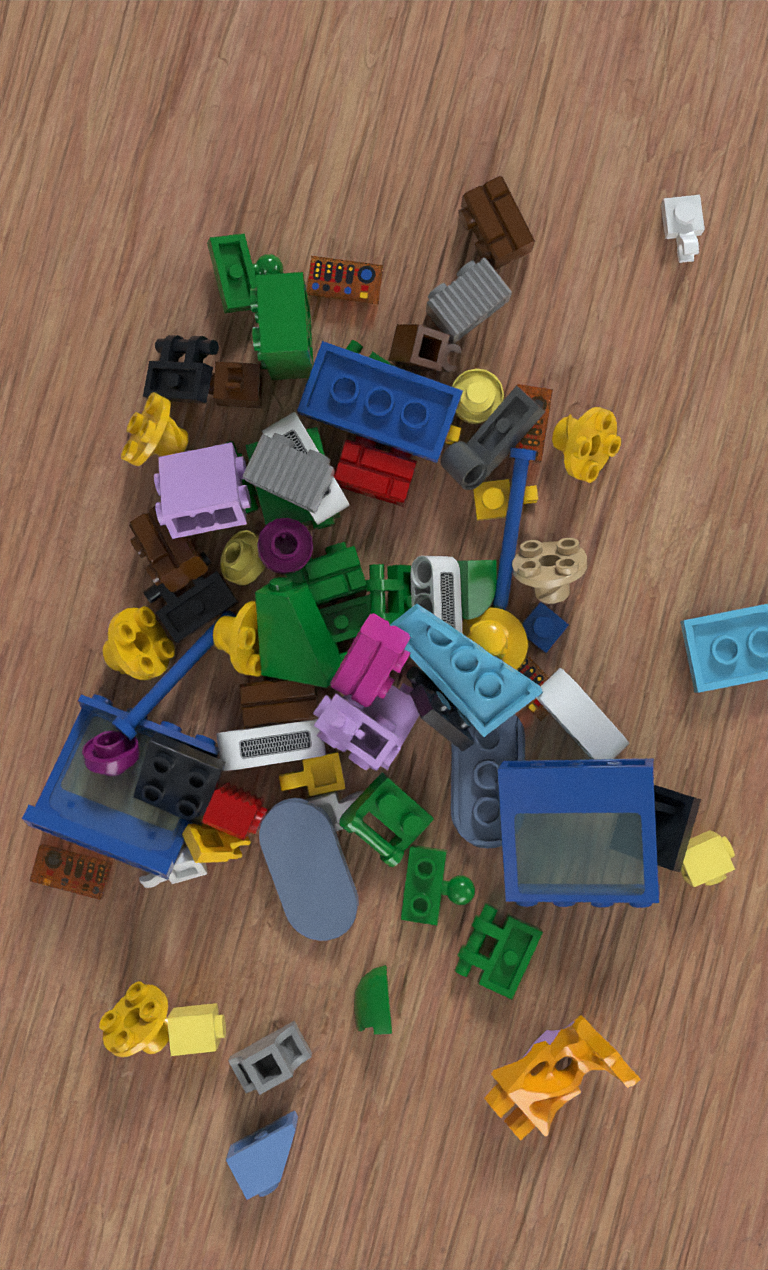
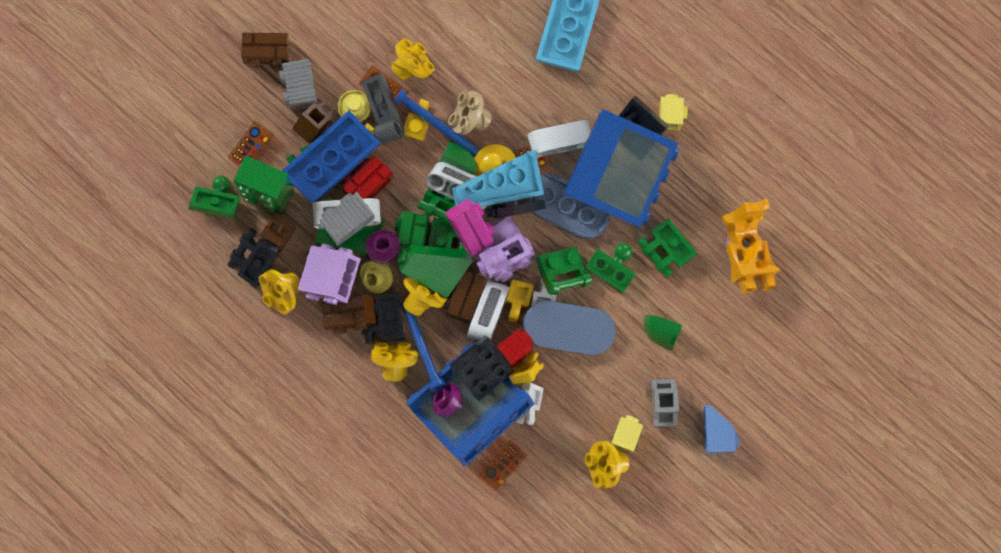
camera: 65 degrees left, 10 degrees down
blue plate [522,602,569,653] -> none

